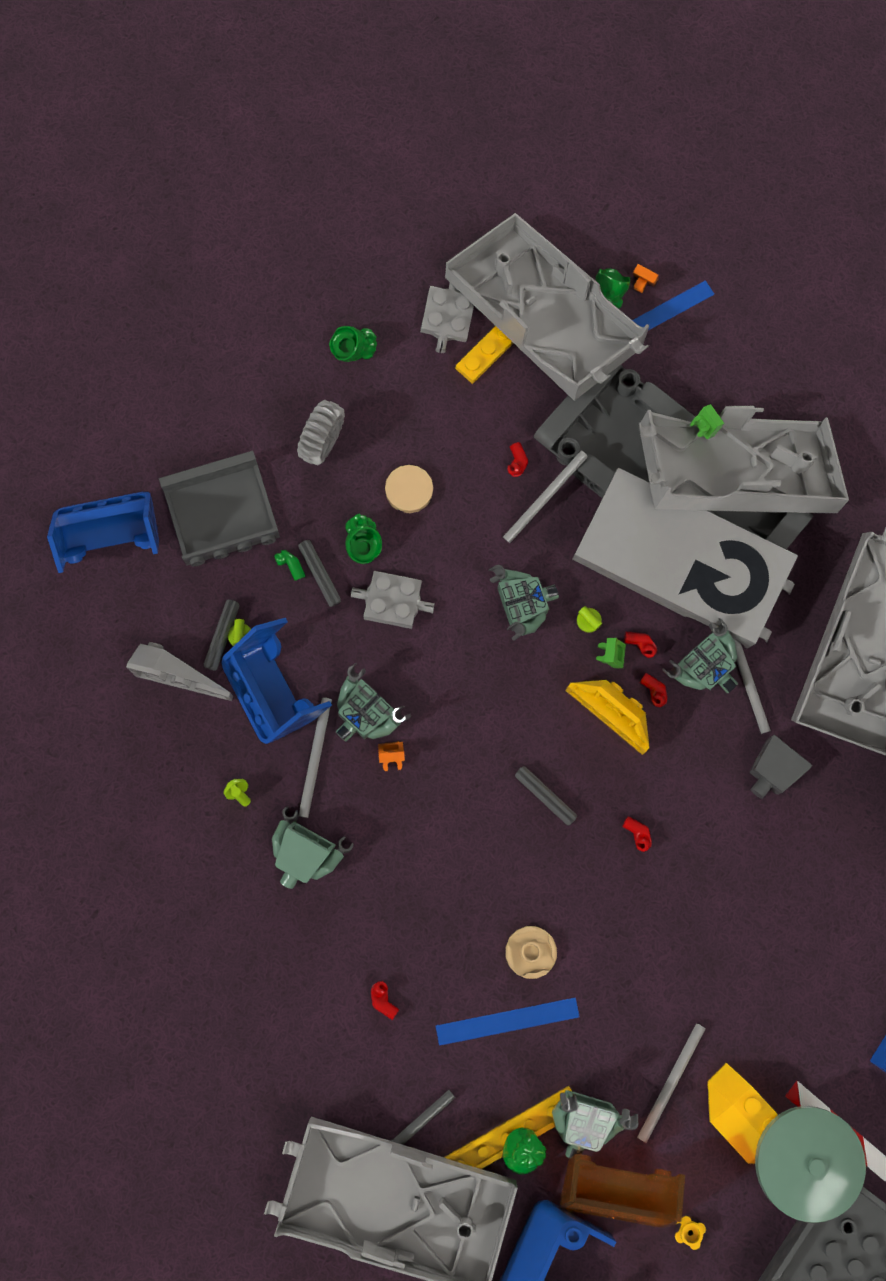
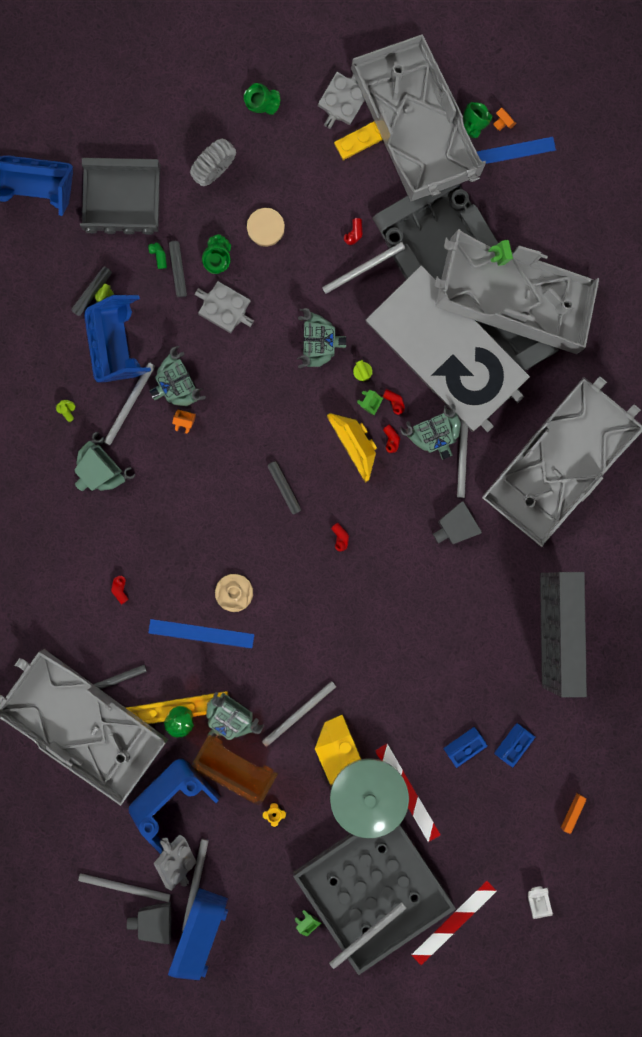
camera: 25 degrees right, 10 degrees up
light grey wedge [126,642,233,701] -> none

